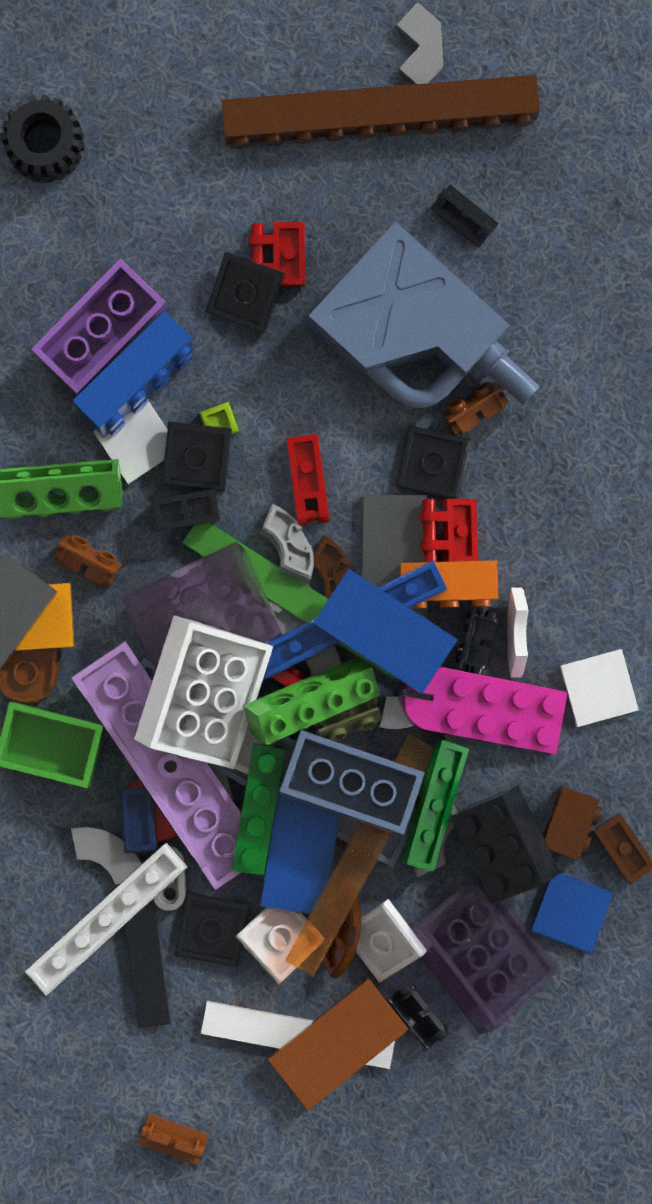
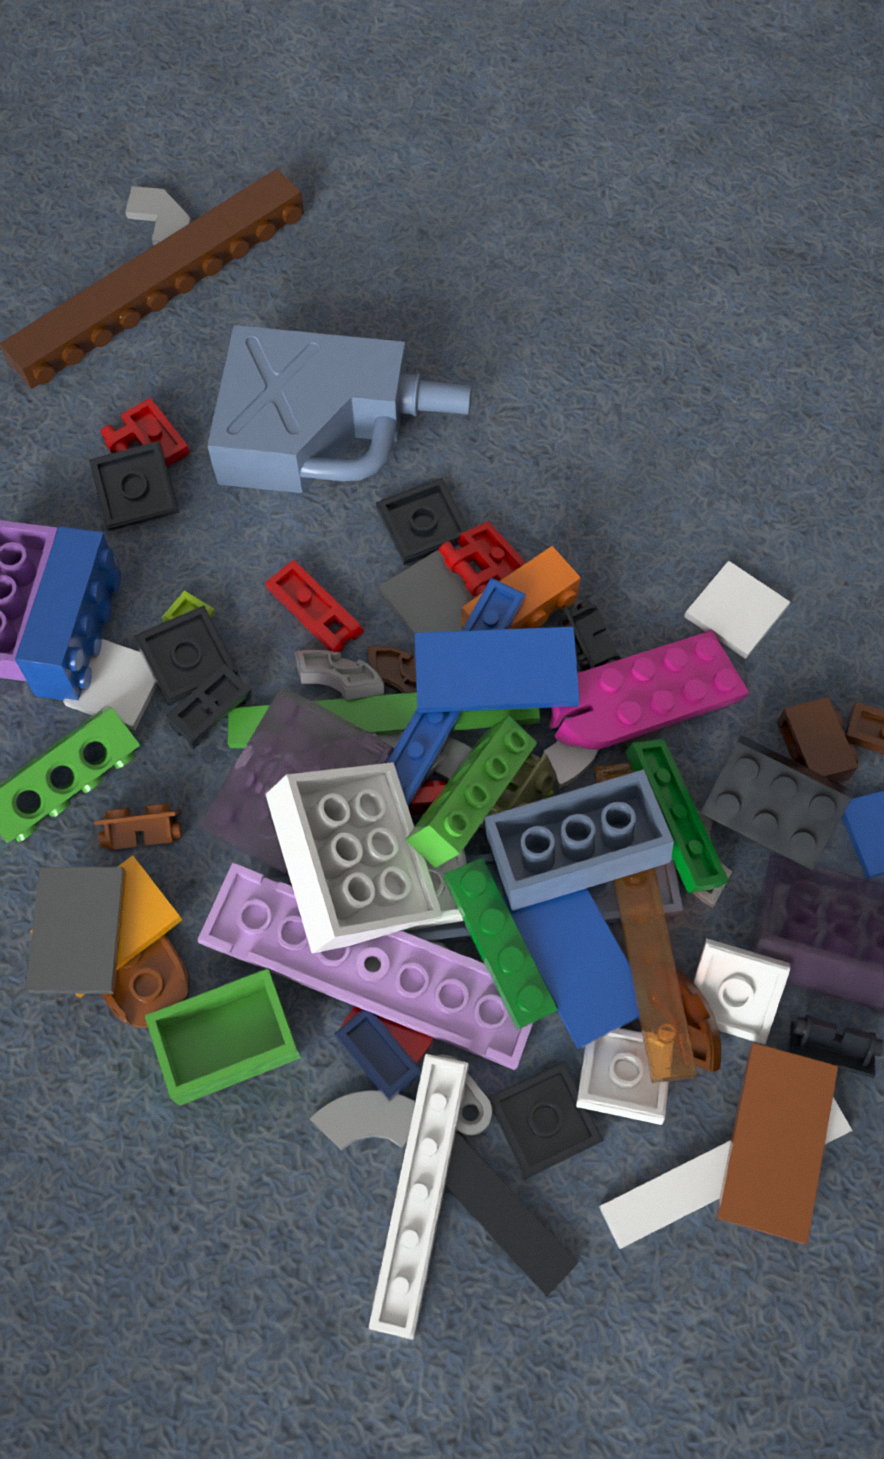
camera: 30 degrees left, 20 degrees down
dark orange hinge [138,1113,209,1165] -> none
black hinge [430,184,499,248] -> none
dark orange hinge [441,381,509,435] -> none
white tile [507,588,528,677] -> none

